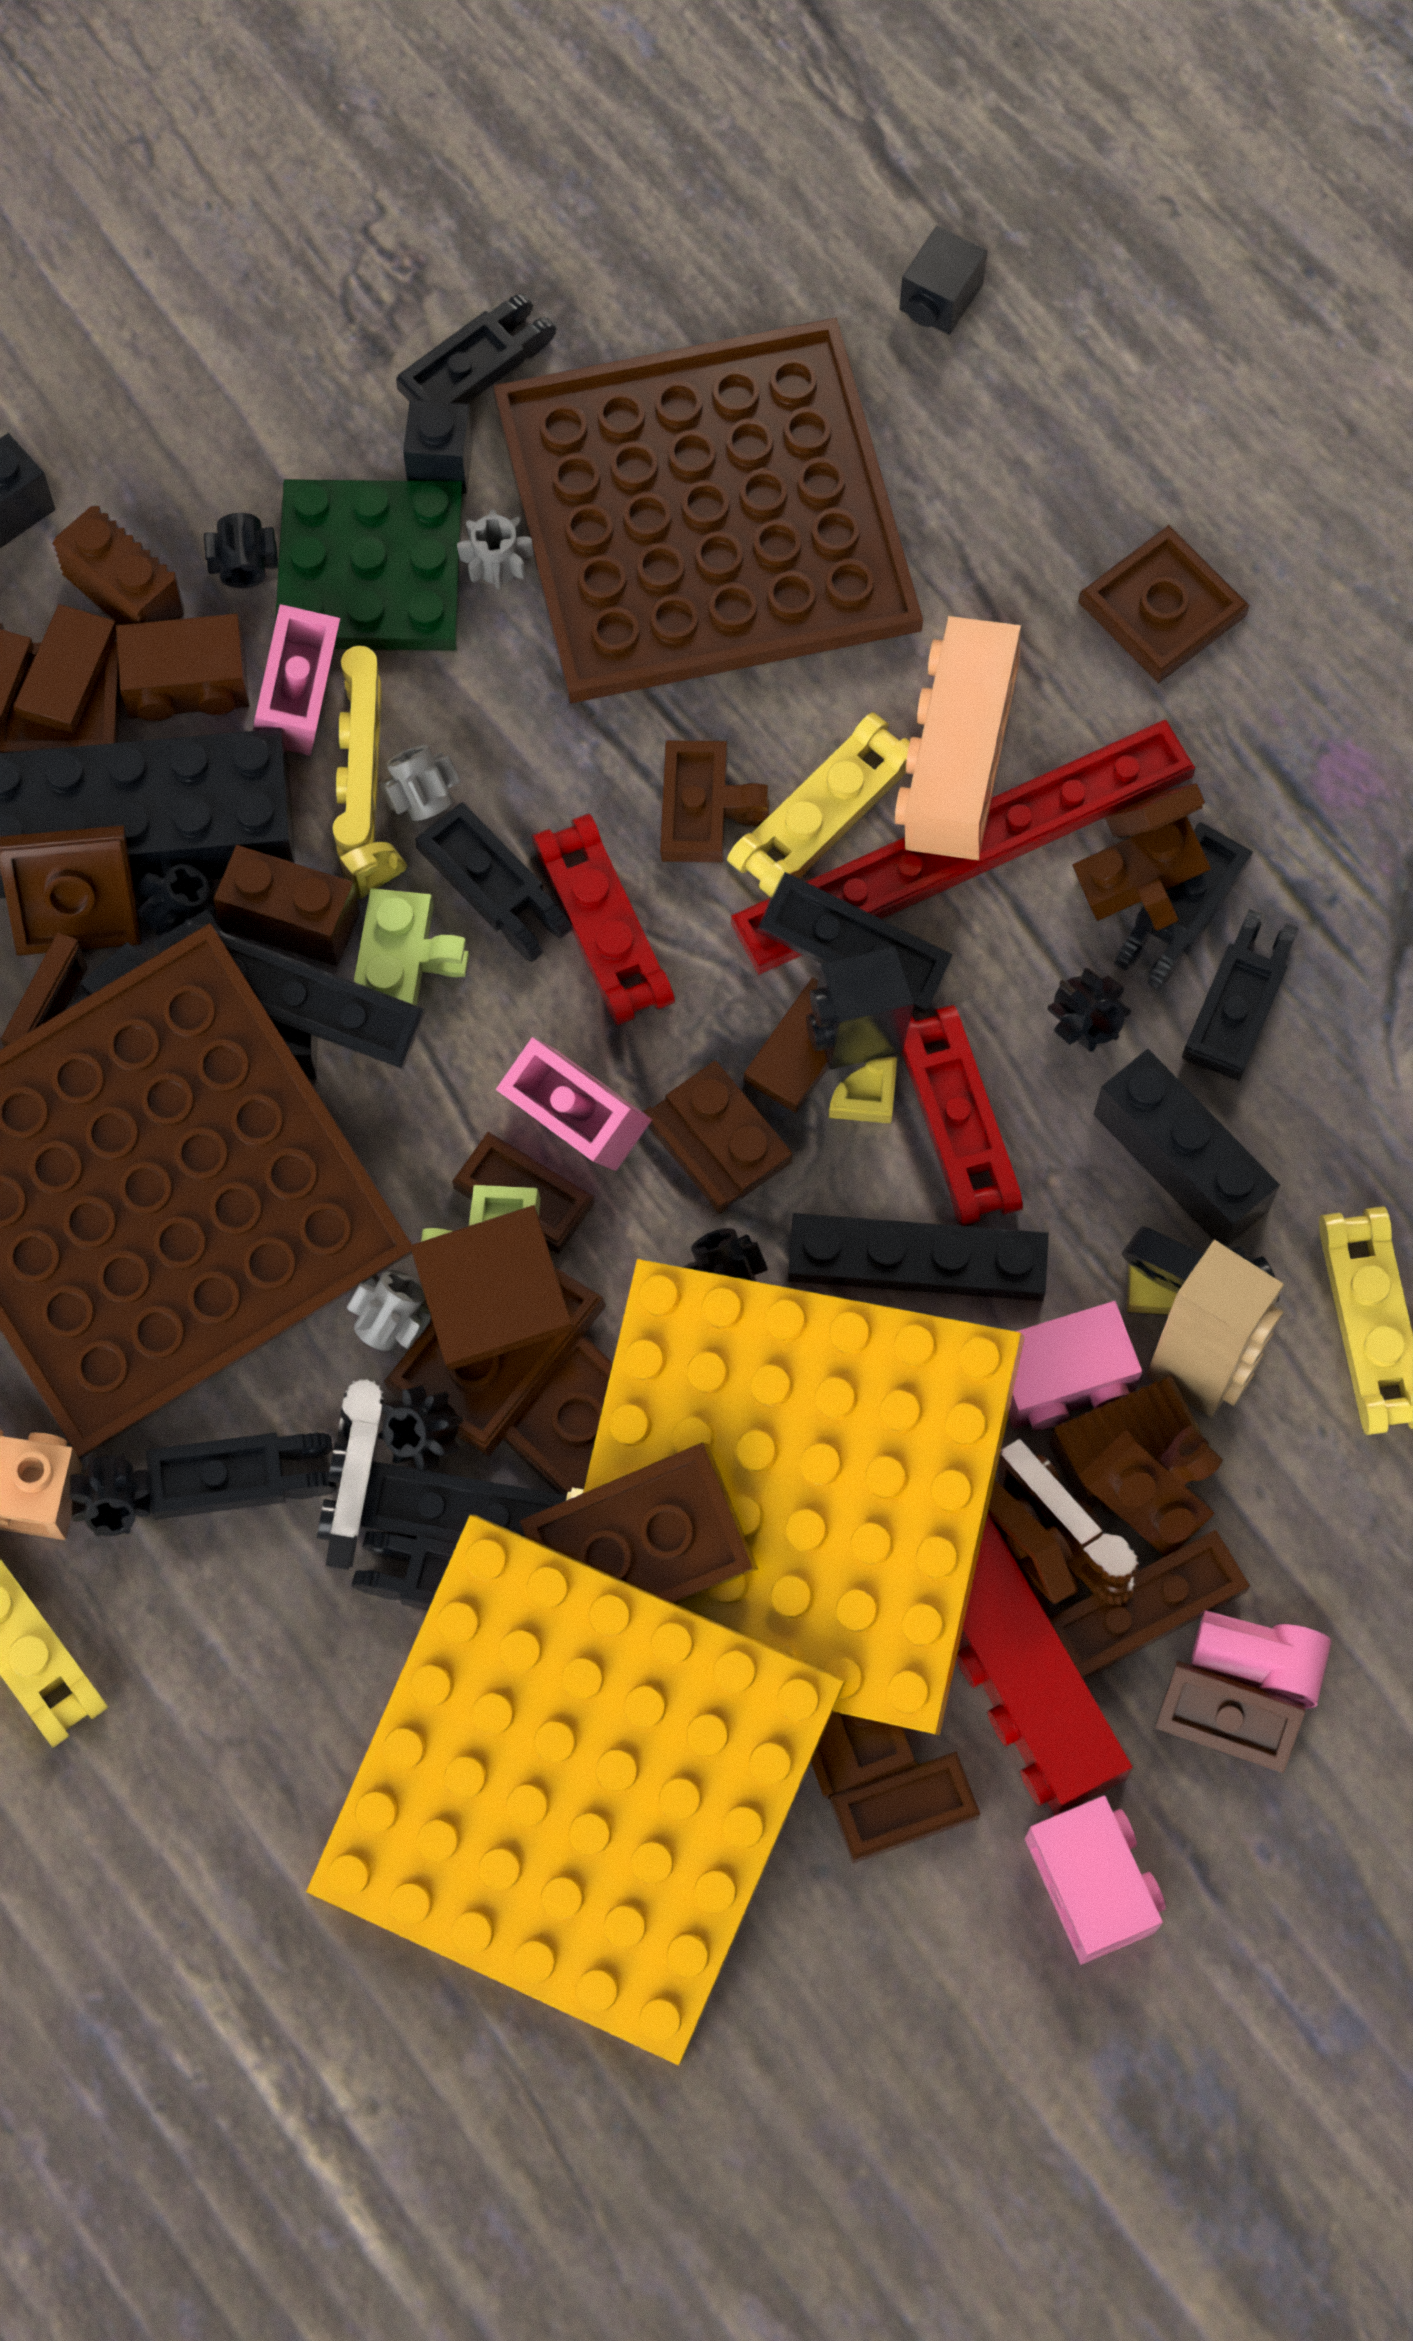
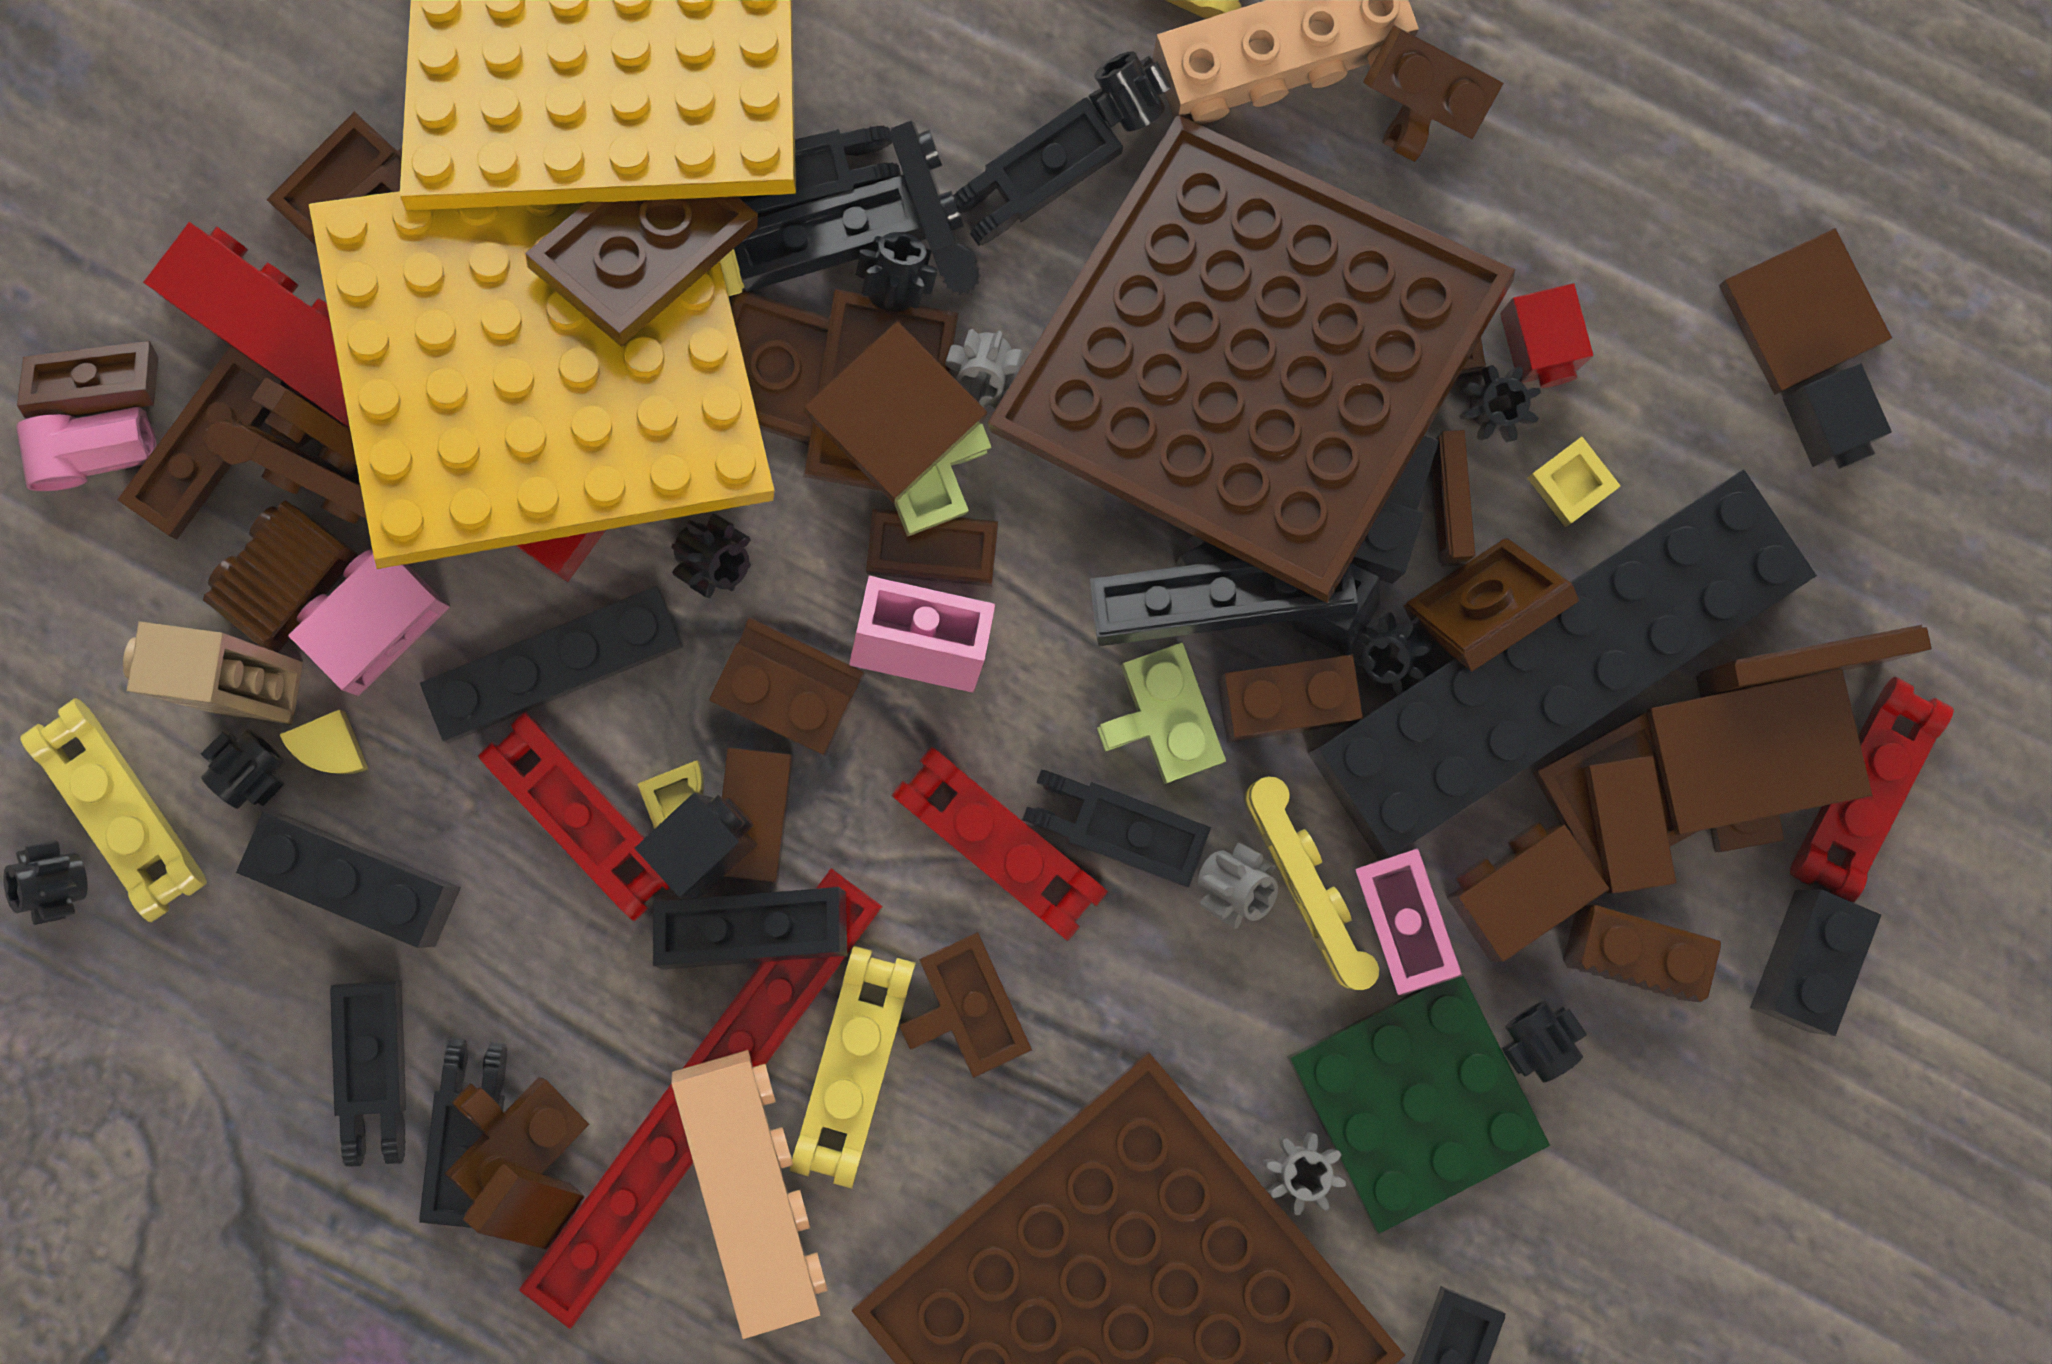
camera: 145 degrees right, 15 degrees up
light yellow tile [339,842,408,899] -> none
black brick [403,400,473,494] -> none
bright pink brick [1025,1795,1166,1965] -> none
black gear [1047,968,1131,1052] -> none
reddish brown plate [1078,1426,1223,1556] -> none
black beam [1122,1226,1204,1293] -> none

